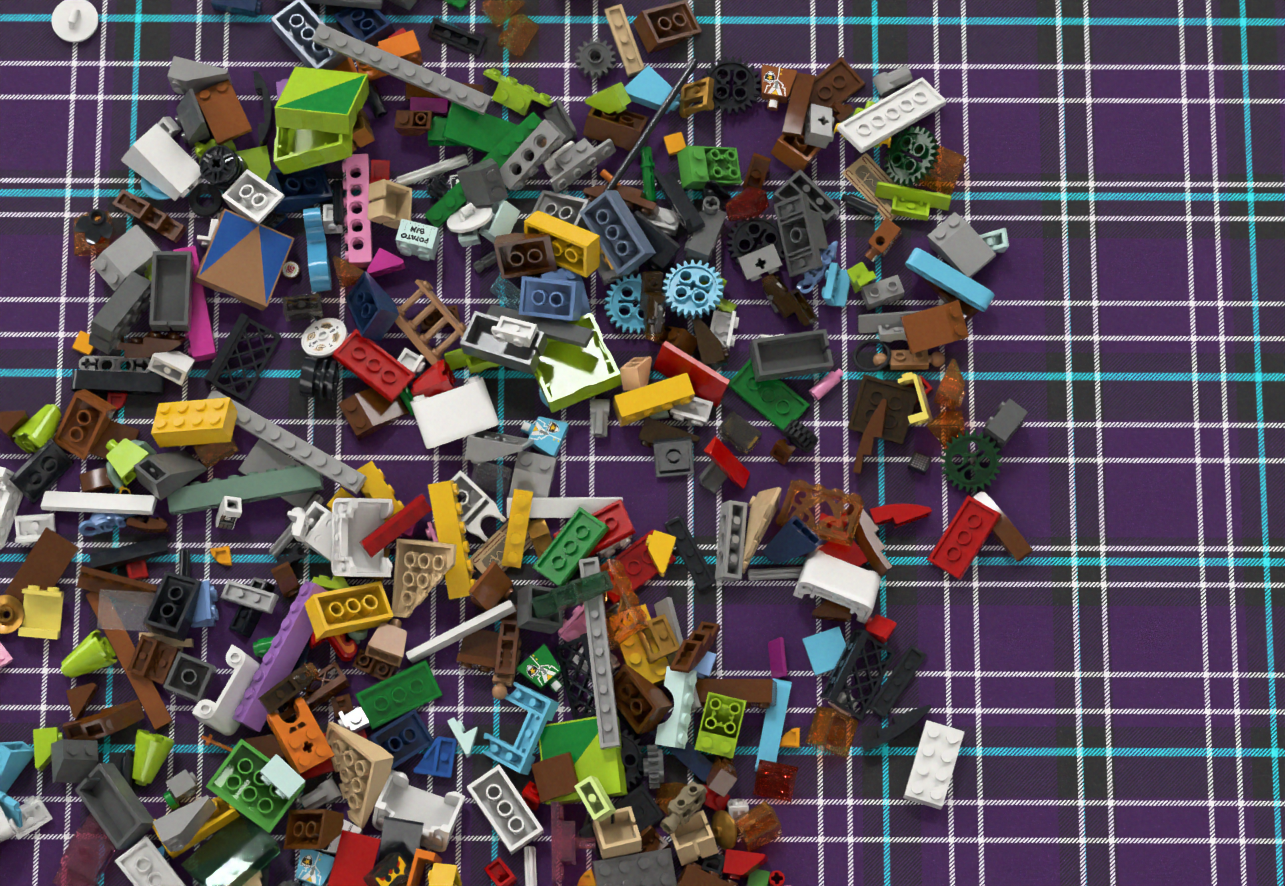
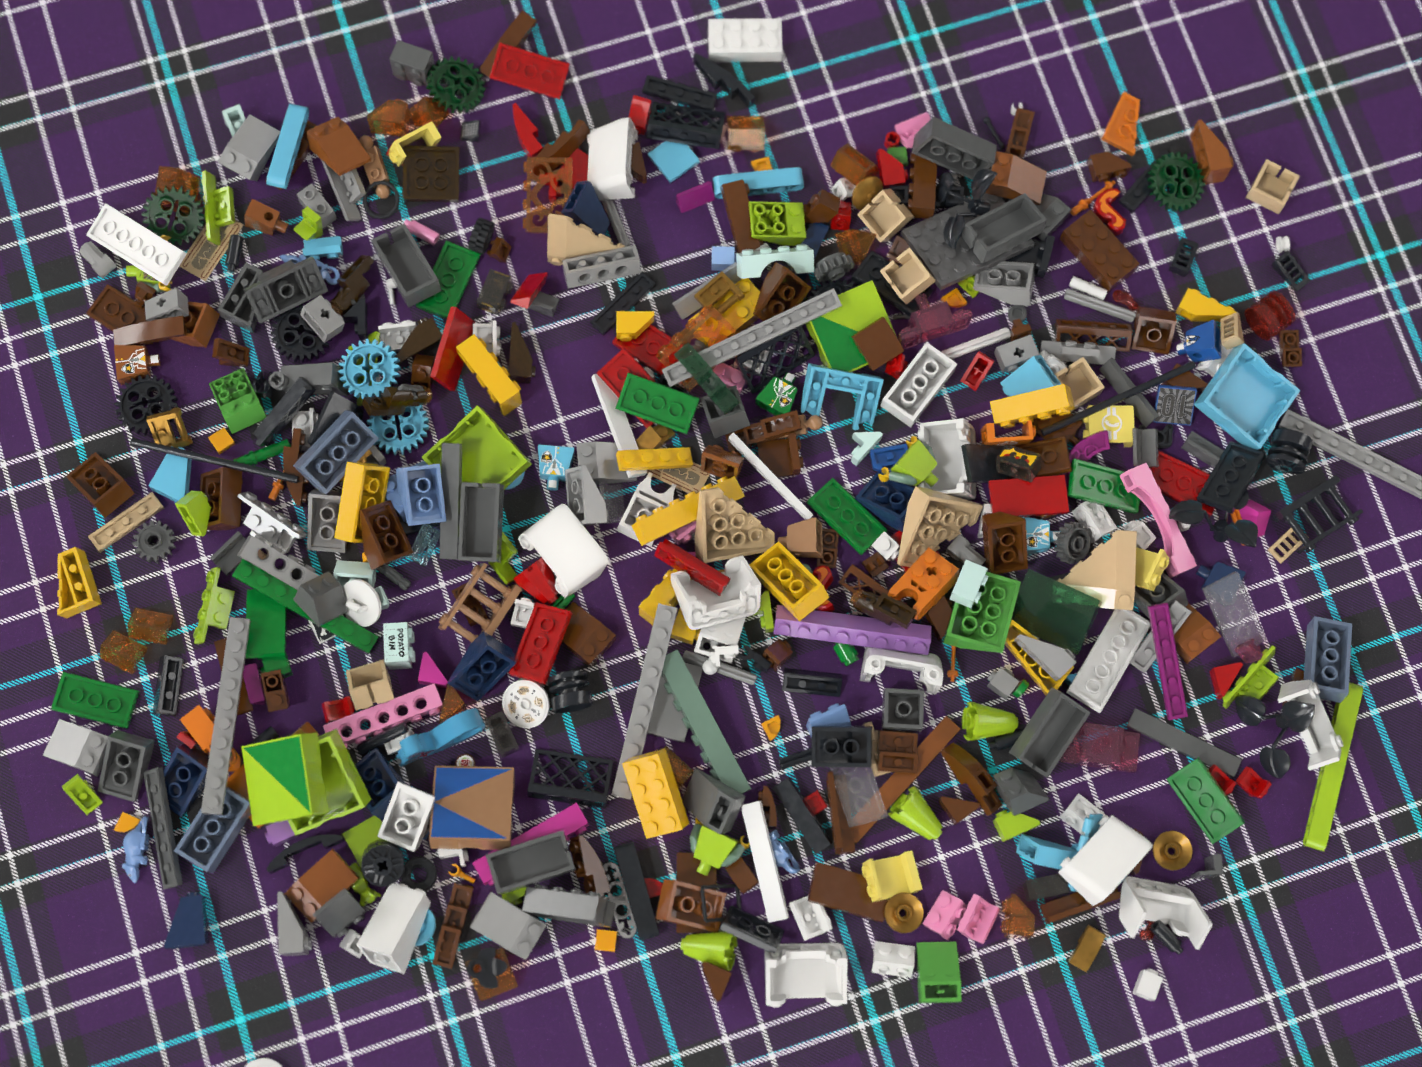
camera: 115 degrees left, 0 degrees up
white slope [147,351,195,386] -> none
white leg [216,496,242,530] -> none
light grey tile [221,580,279,614] -> none
white axle [396,154,468,186] -> none
black gear [426,175,449,198] -> none
white bracket [491,316,538,348] -> none
yellowish green brick [574,776,617,822] -> none
light grey piece [590,399,610,438] -> none
light nougat slope [620,357,652,391] -> none
black plate [653,436,694,478] -> none
dark tan brick [660,781,708,834] -> none
reddish brown slope [670,621,721,673] -> none
clear red slope [725,186,769,222] -> none
clear red plate [753,759,798,802] -> none
reddish brown slope [853,399,888,473] -> none
none -> black slope [343,298,367,340]
none -> light orange hand [448,864,476,884]
none -> black piece [700,883,742,923]
none -> lime torso [878,436,939,487]

